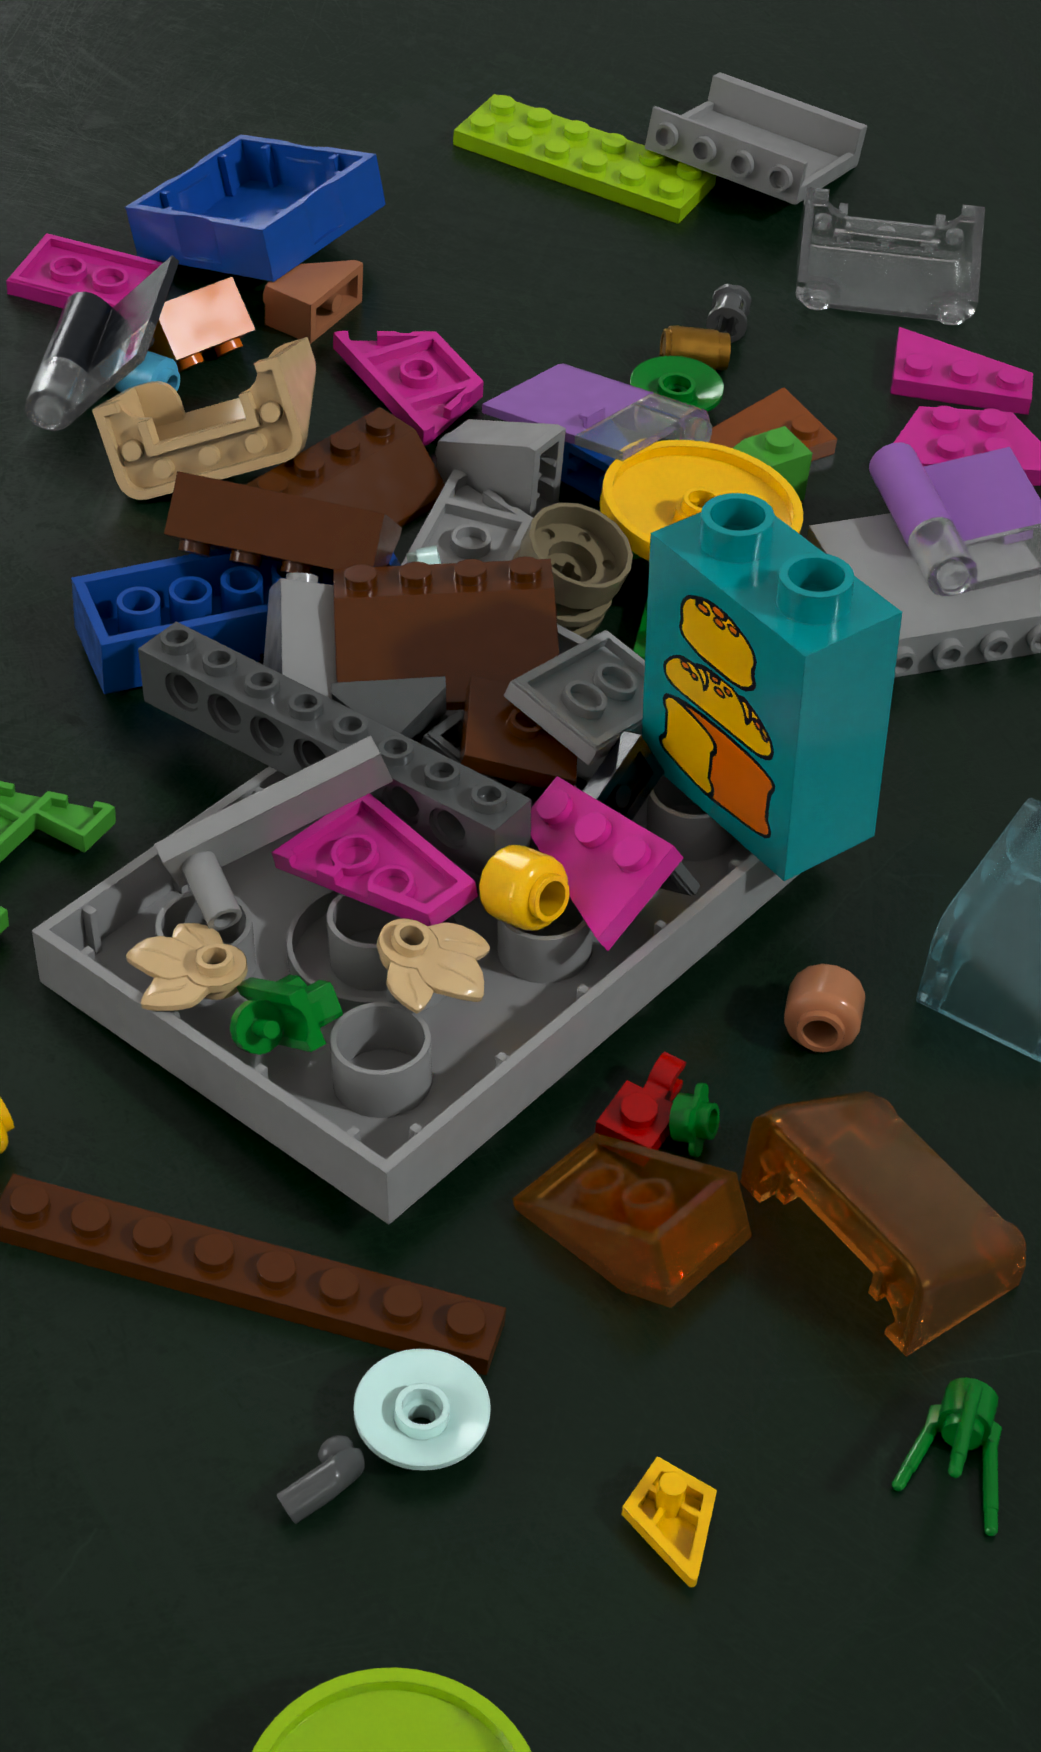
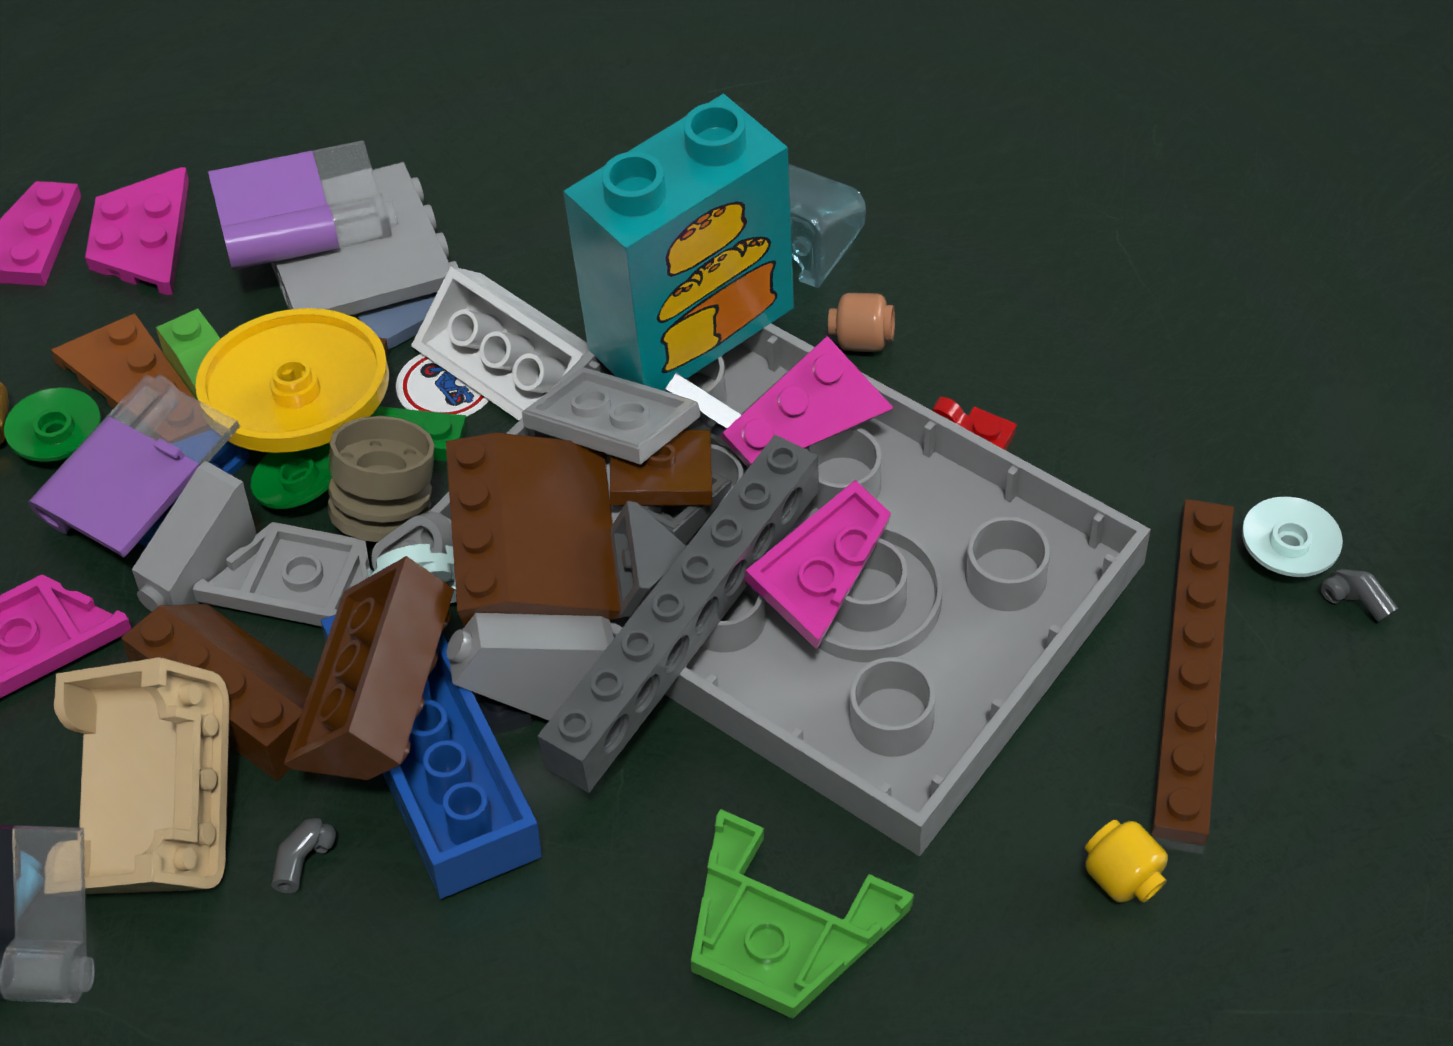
camera: 90 degrees left, 5 degrees up
tan plate [126,923,248,1011] -> none
light grey piece [154,736,393,931] -> none
green hips [230,974,343,1055] -> none
tan plate [377,918,490,1014] -> none
yellow head [479,845,570,931] -> none
clear orange slope [512,1133,752,1308] -> none
yellow piece [621,1456,717,1587] -> none
green plate [669,1082,720,1157] -> none
clear orange windscreen [740,1091,1026,1357] -> none
green plant [892,1377,1002,1536] -> none
none -> dark grey arm [271,818,336,893]

